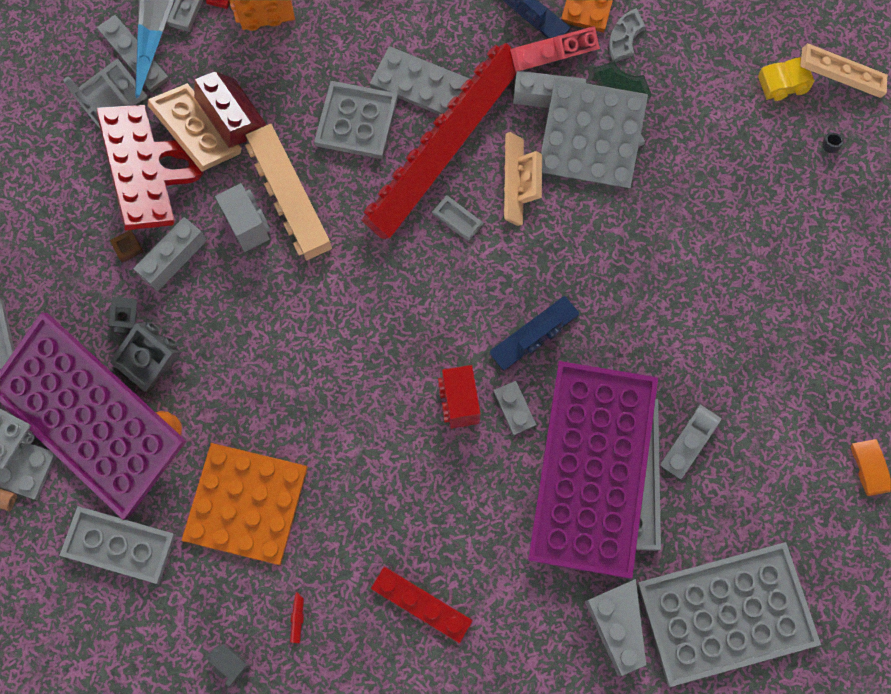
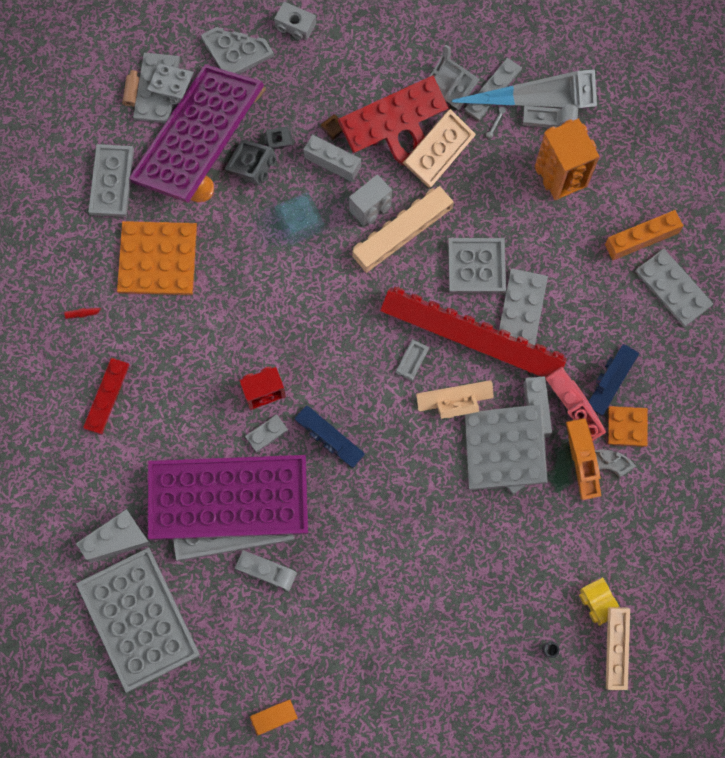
camera: 75 degrees right, 0 degrees up
dark red slope [194,72,267,148] -> none
dark grey brick [207,644,251,687] -> none
none -> clear light blue brick [274,192,324,245]
none -> light grey hinge [486,107,506,139]
none -> orange slope [566,418,601,500]

